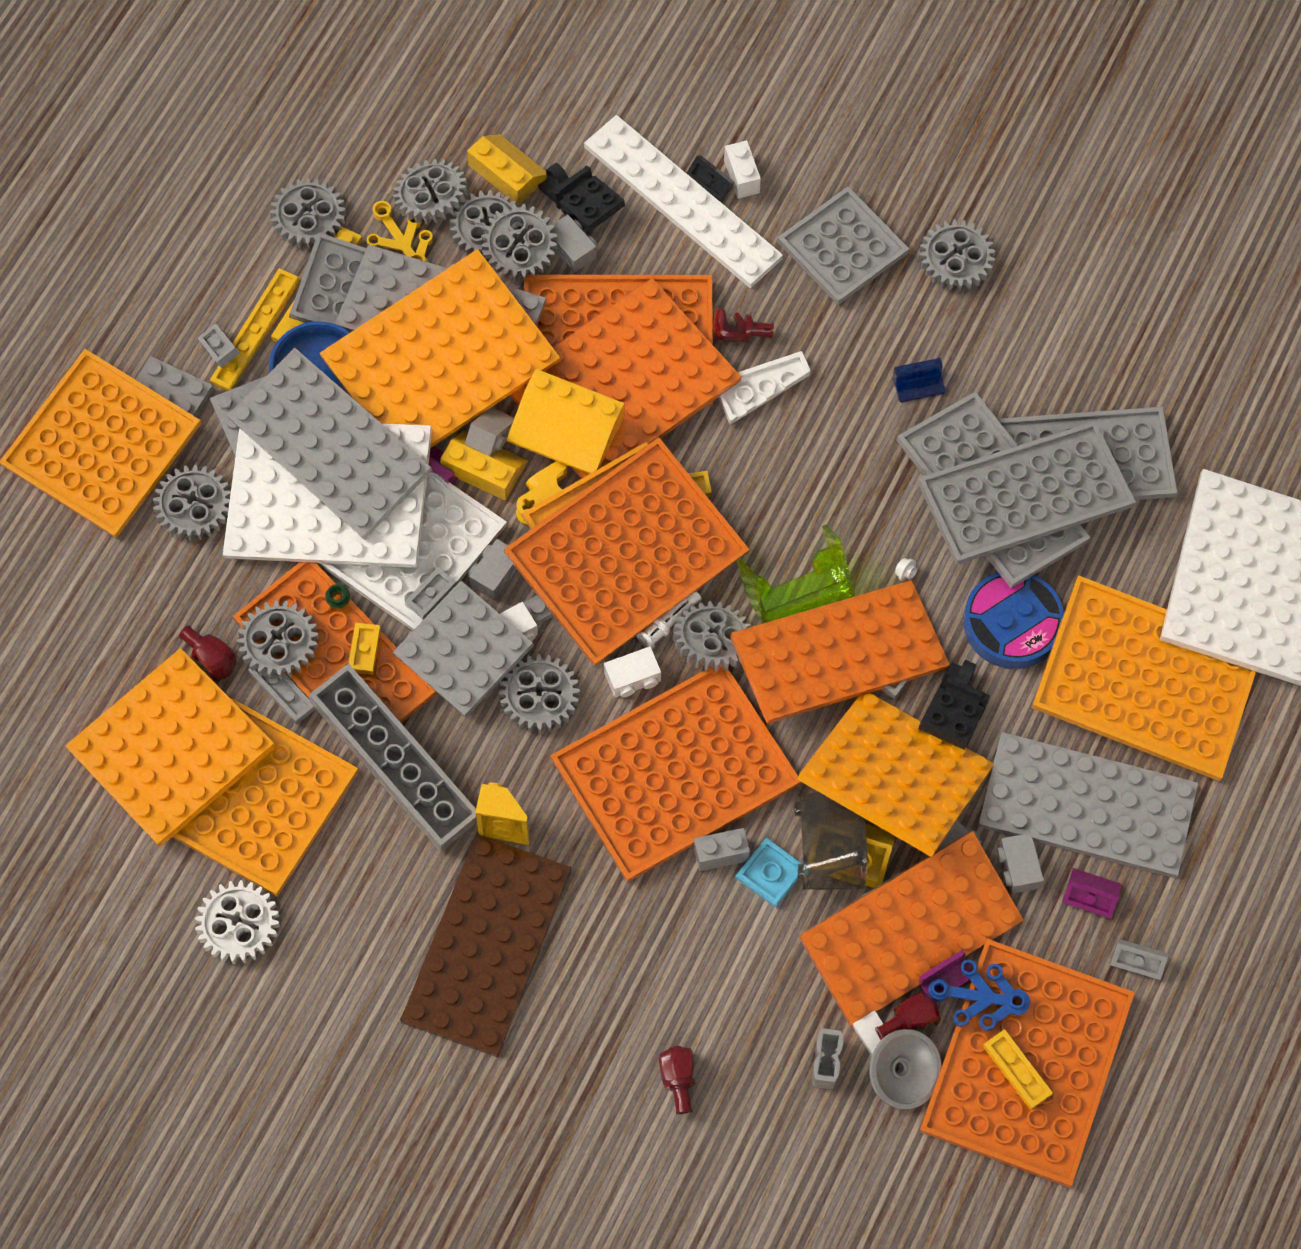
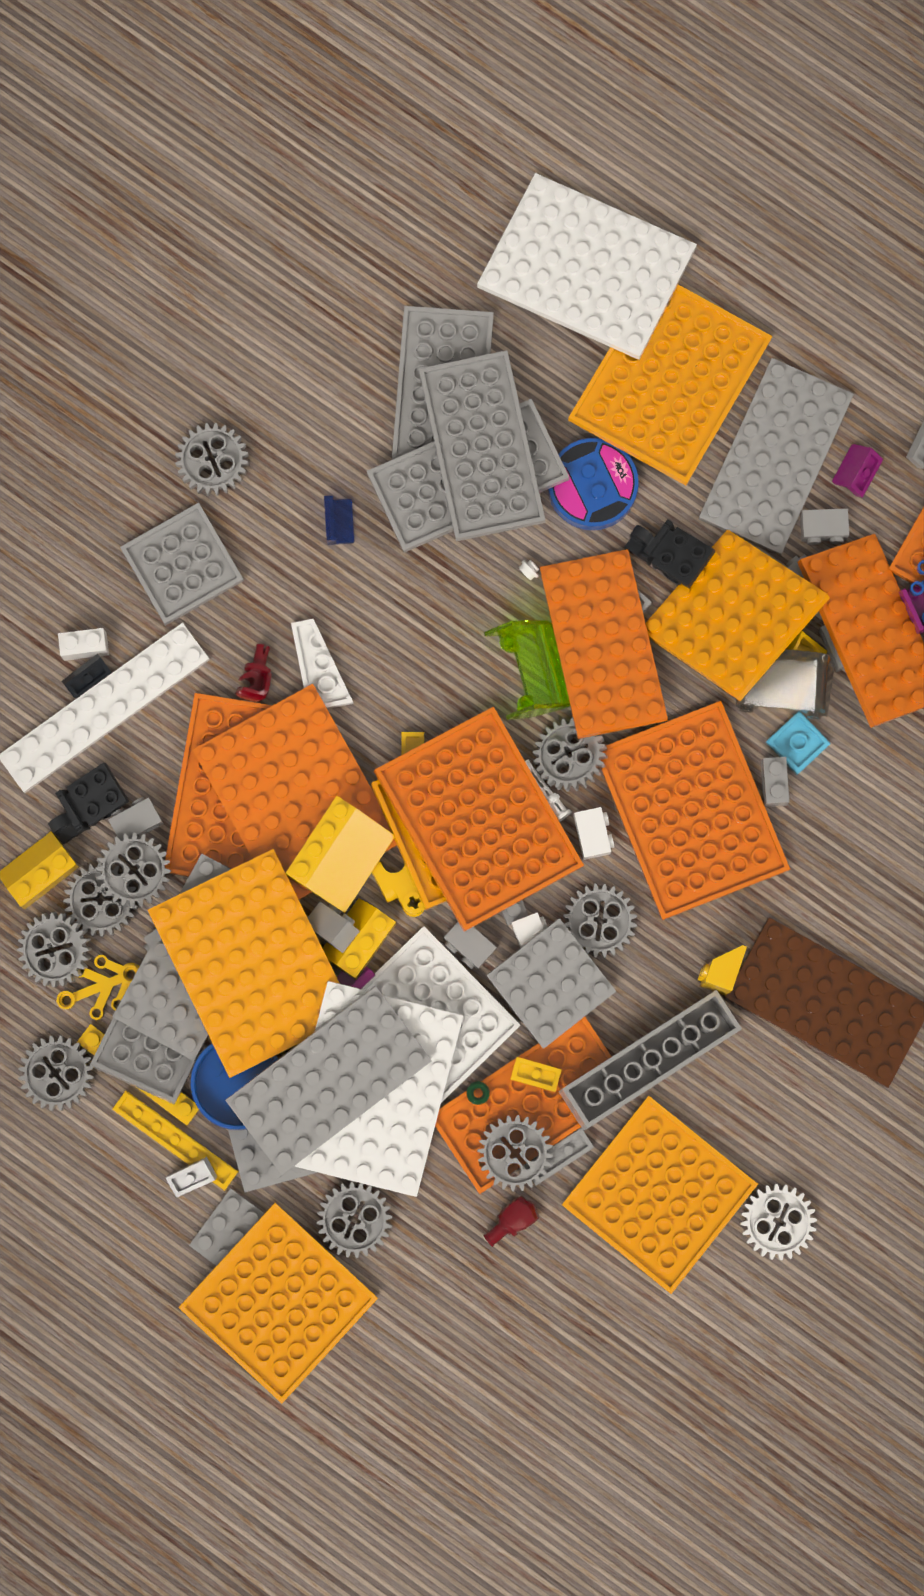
camera: 80 degrees left, 15 degrees up
light orange plate [65,648,276,847] -> none
light grey plate [405,567,457,620] -> none

